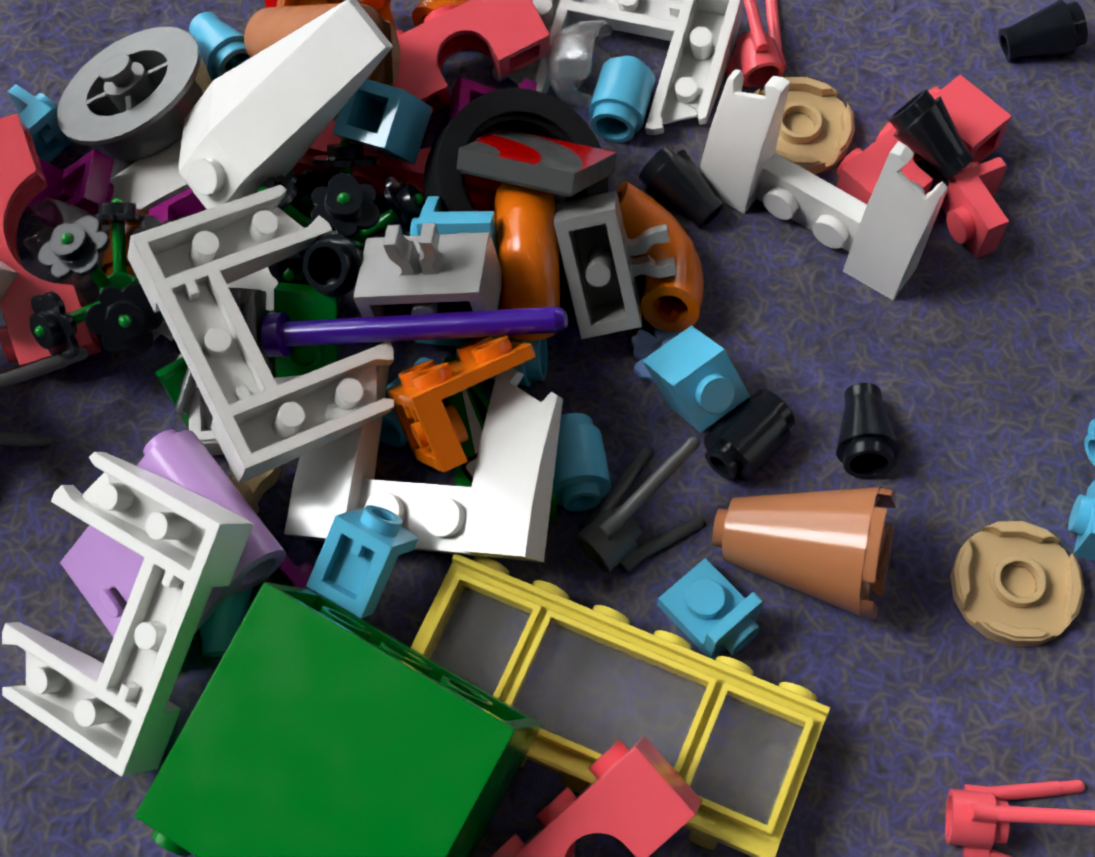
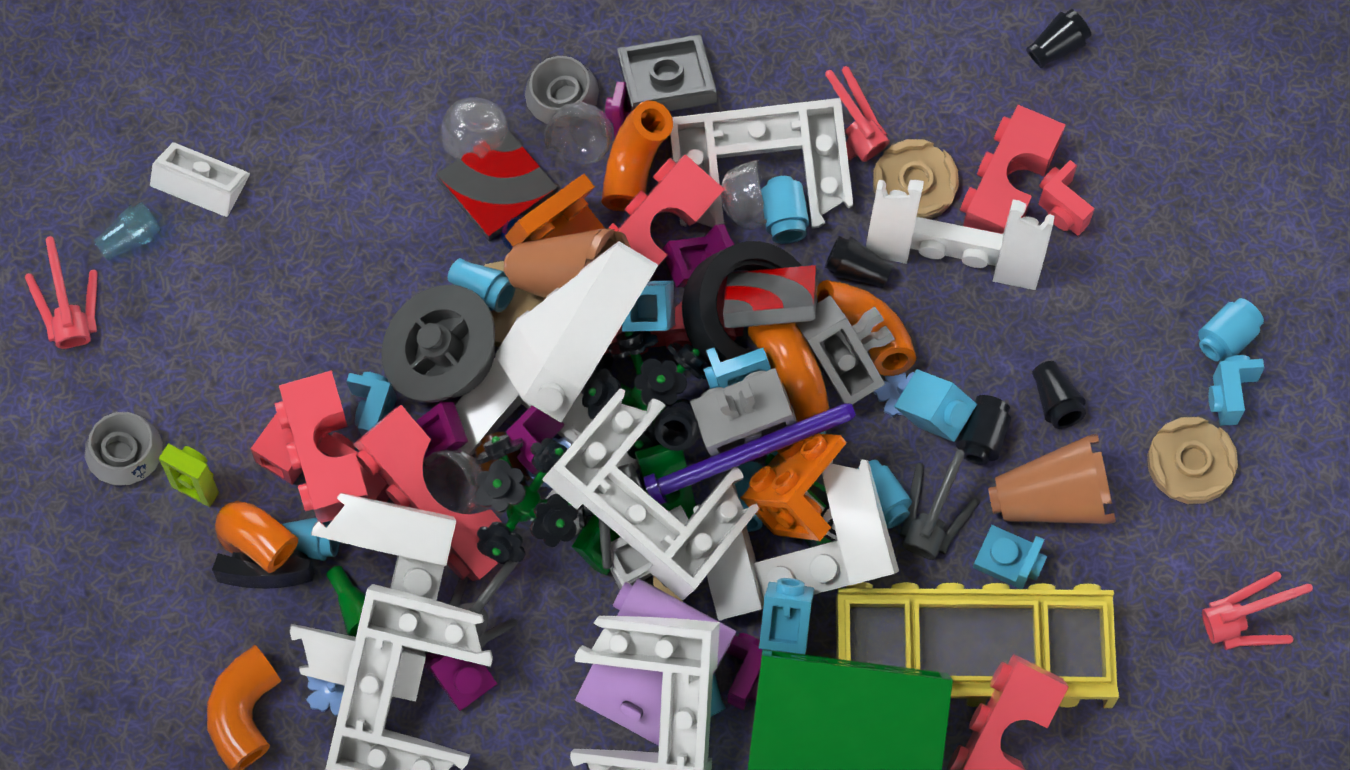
camera: 25 degrees left, 5 degrees up
black cone [888,89,974,180] -> none

